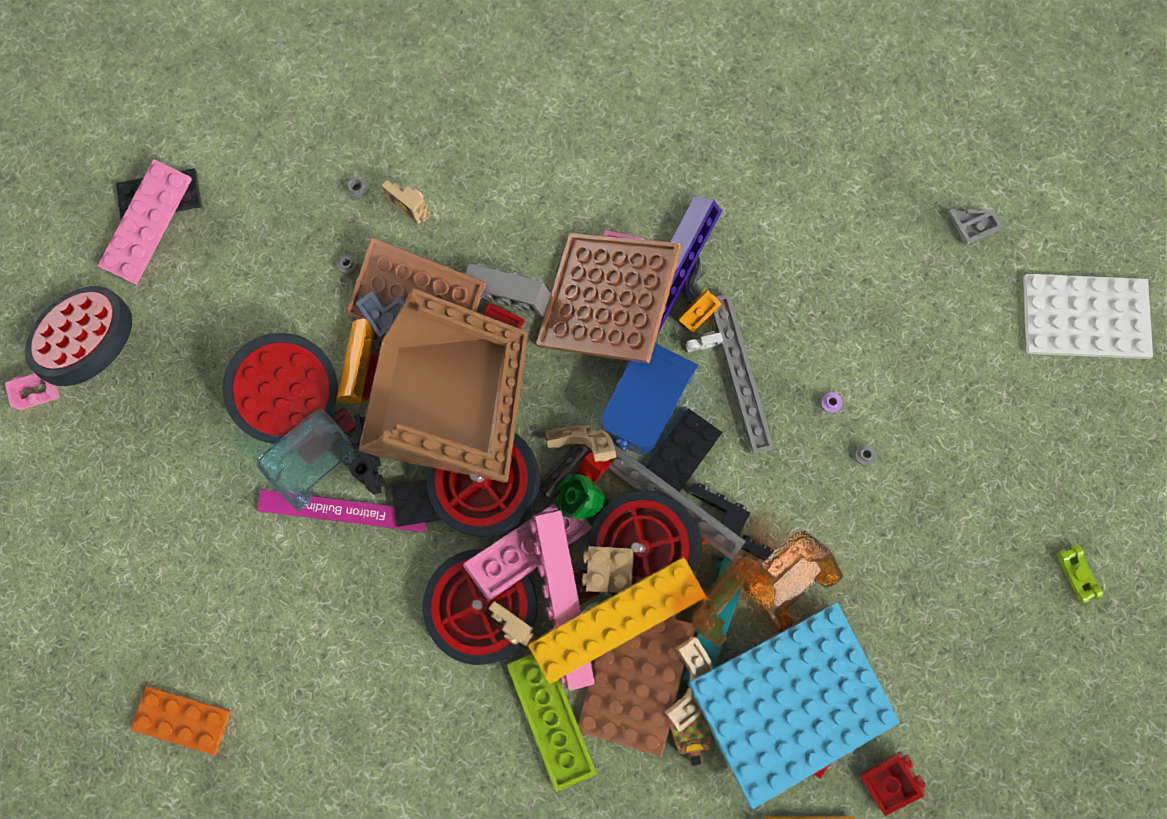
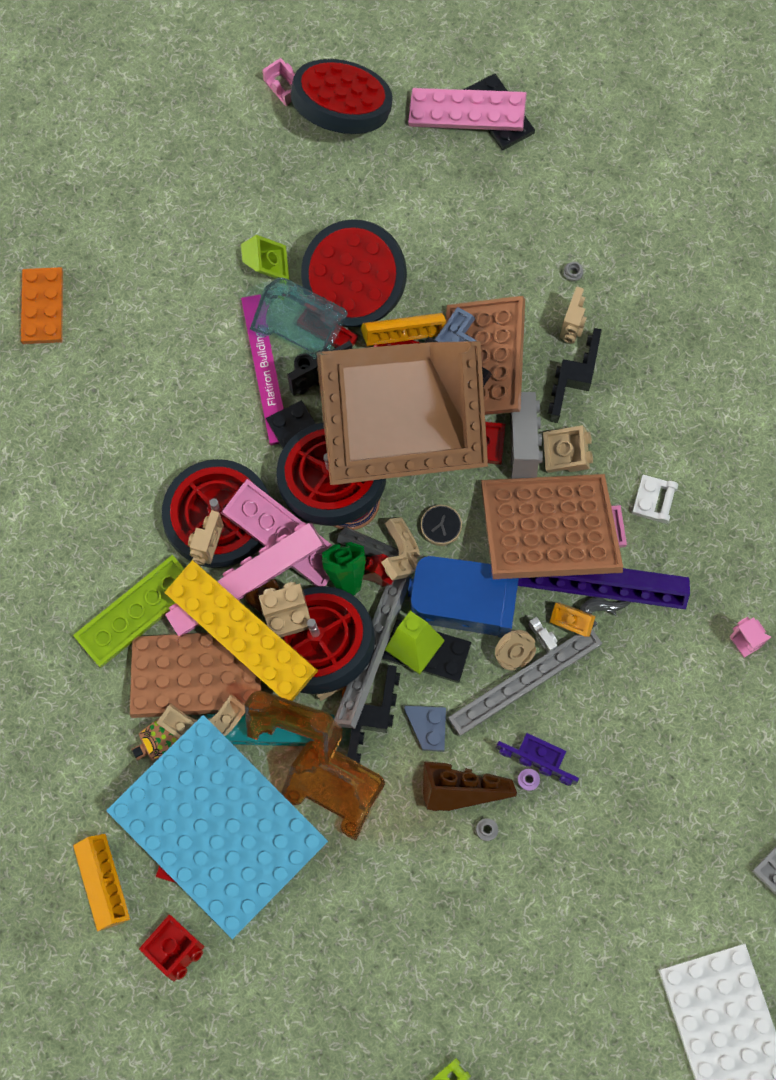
camera: 70 degrees right, 5 degrees down
light grey plate [337,254,358,274] -> none
none -> lime slope [241,235,289,282]
none -> lime slope [385,611,445,675]
none -> sand blue wing [404,706,446,752]
none -> black tile [421,505,462,546]
none -> reddish brown wedge [423,762,517,811]
none -> tan tile [495,630,536,671]
none -> dark purple bracket [496,733,579,786]
none -> tan plate [543,425,593,473]
none -> black bracket [547,328,602,423]
none -> white plate [632,475,678,524]
none -> bright pink window [730,617,771,658]

